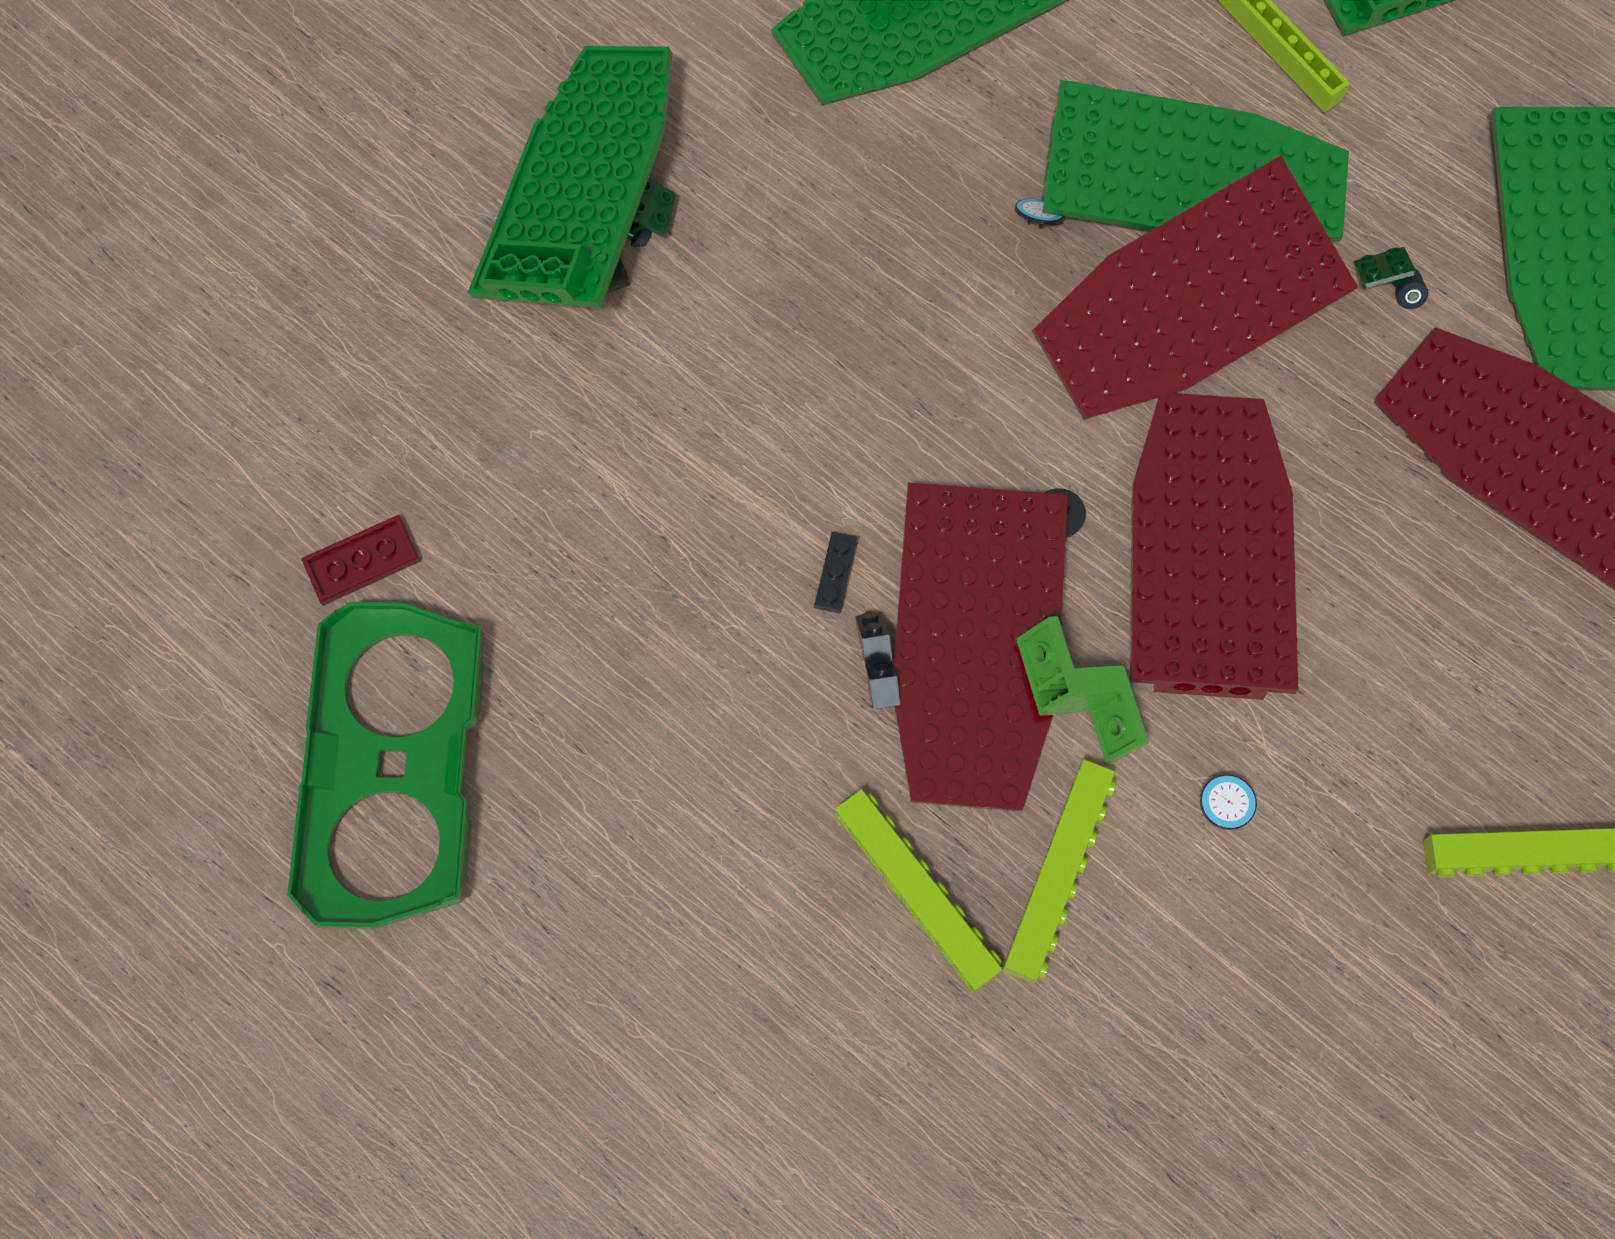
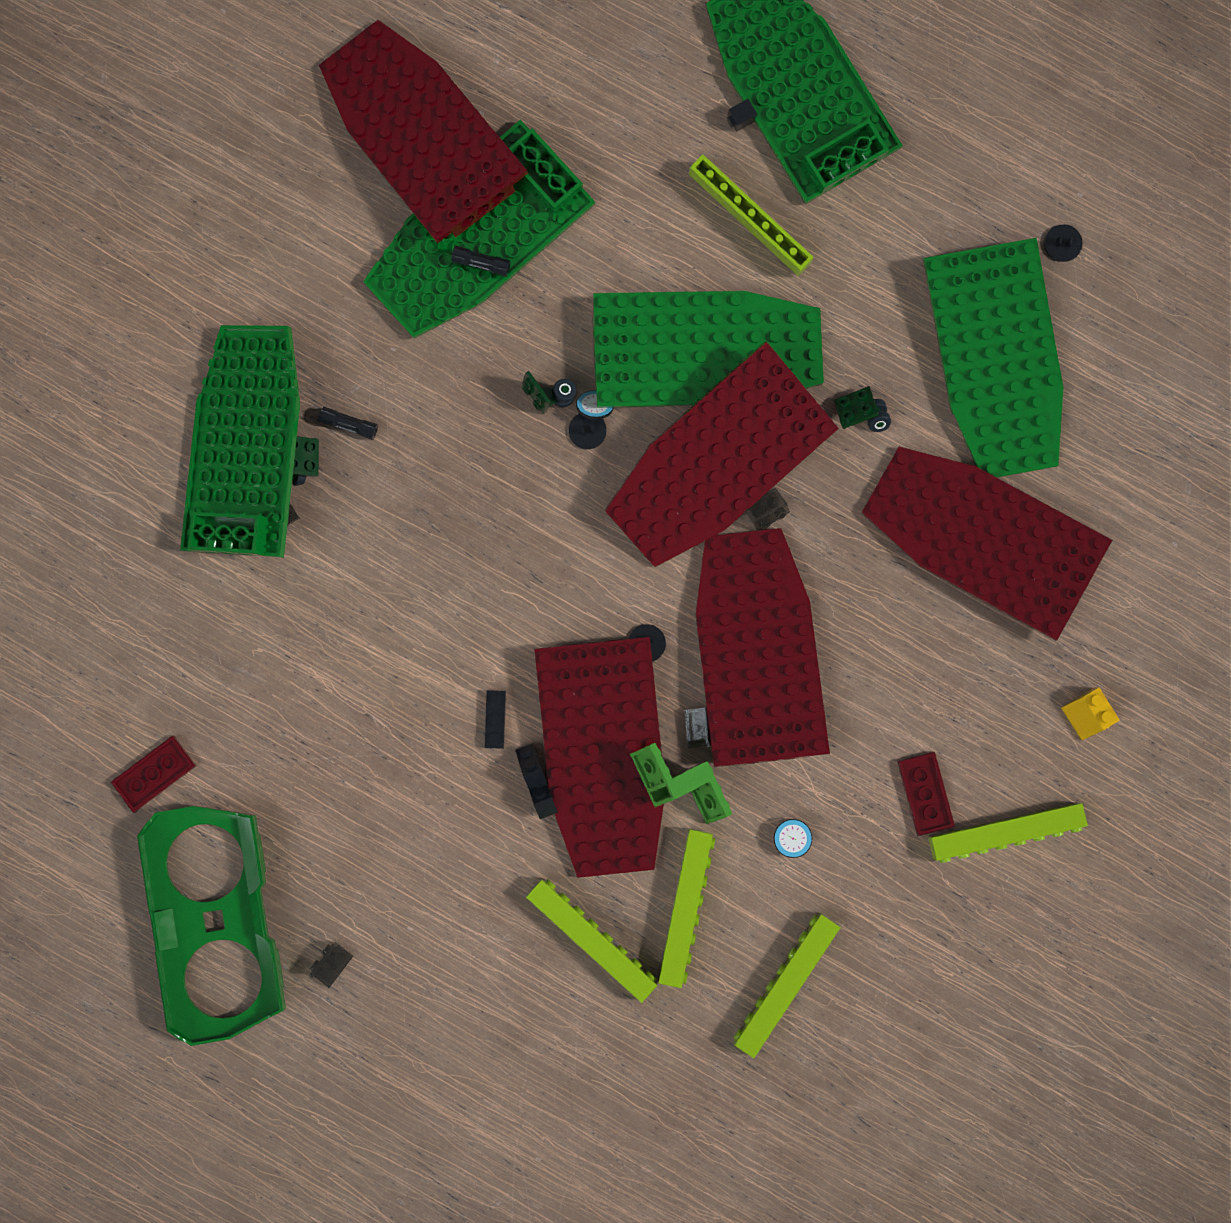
camera: 15 degrees left, 15 degrees up
none -> clear smoke bracket [309,942,354,988]
none -> black axle [318,406,378,440]
none -> black axle [451,245,511,277]
none -> dark green plate [522,371,576,414]
none -> black piece [569,413,607,450]
none -> clear smoke bracket [684,708,711,748]
none -> lime brick [733,913,841,1058]
none -> clear smoke bracket [745,487,790,531]
none -> dark red tile [897,752,955,836]

